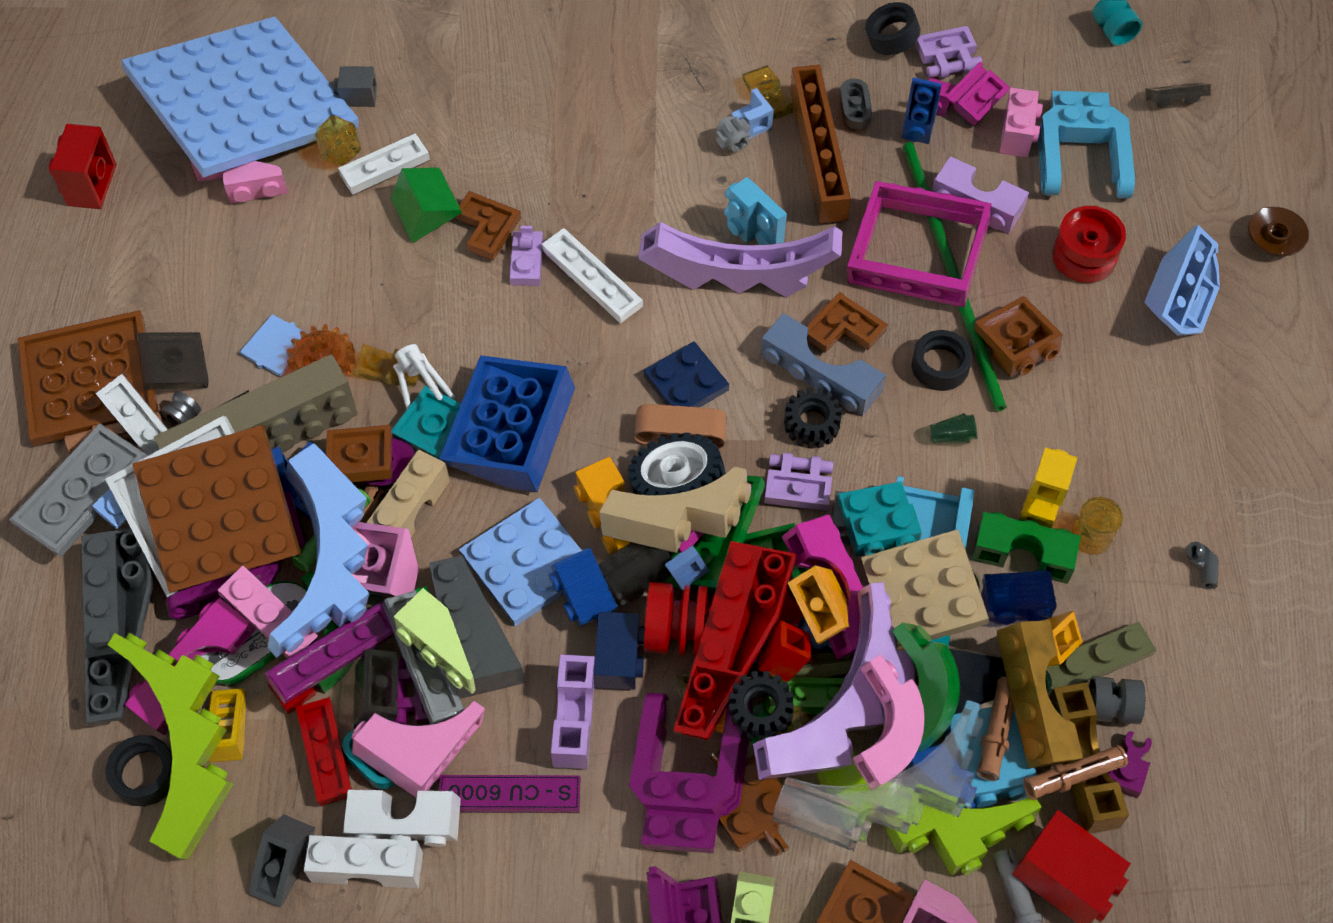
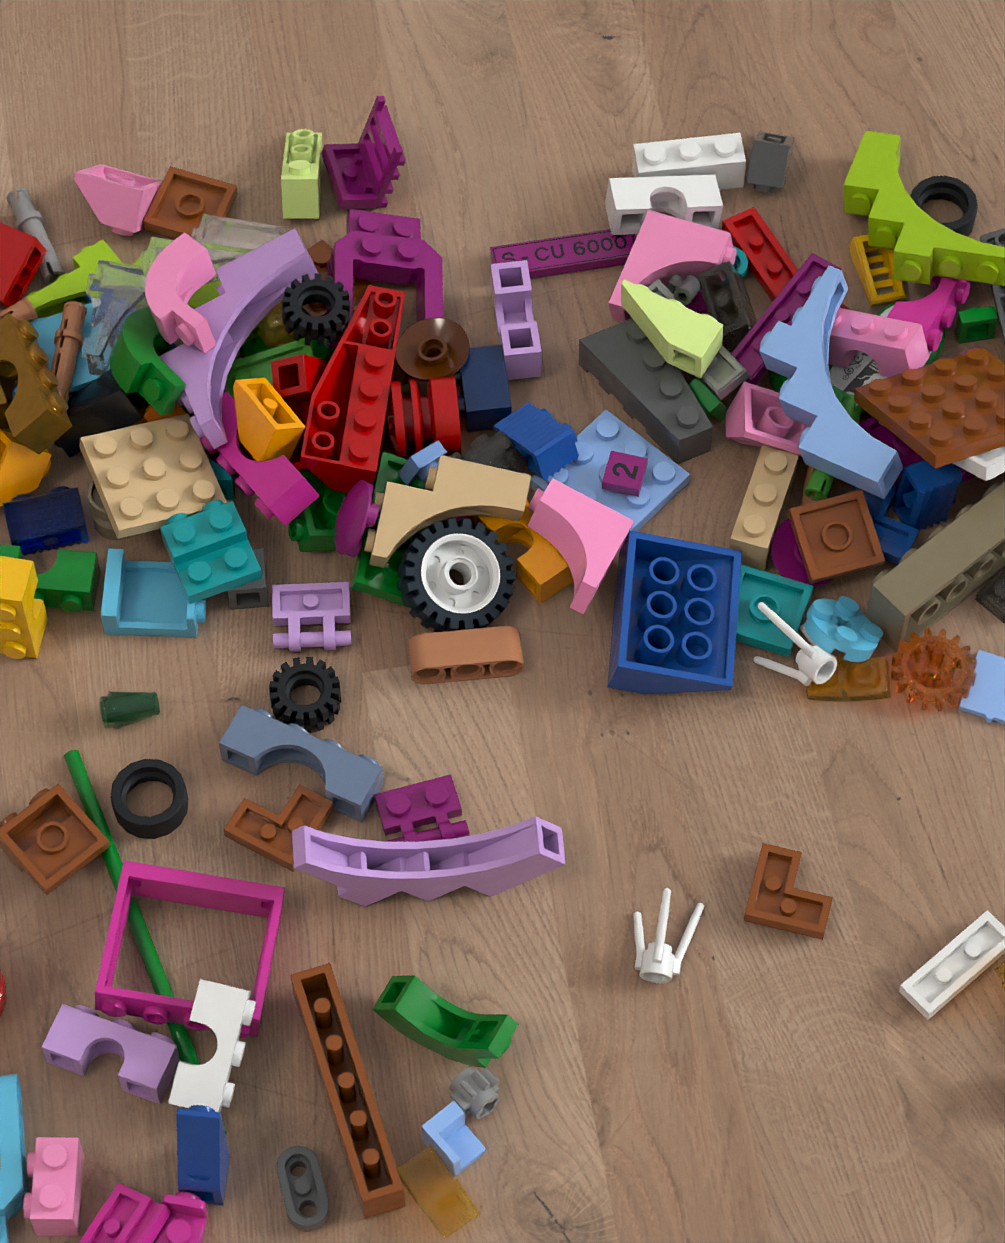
camera: 170 degrees right, 0 degrees up
green slope [391,167,463,243] -> none
lavender plate [510,226,543,286] -> none
white plate [541,228,643,324] -> none
dark blue plate [644,341,729,407] -> none
medium azure plate [724,177,787,245] -> none
none -> white arch [168,979,256,1112]
none -> magenta dish [334,480,379,557]
none -> green arch [372,975,519,1068]
none -> magenta plate [374,774,469,842]
none -> reddish brown dish [395,318,470,382]
none -> bright pink arch [528,478,634,614]
none -> magenta tile [602,451,648,497]
none -> white plant [633,888,704,984]
none -> dark grey arm [667,274,700,306]
none -> medium azure plate [804,596,883,662]
none -> green plate [954,306,998,344]

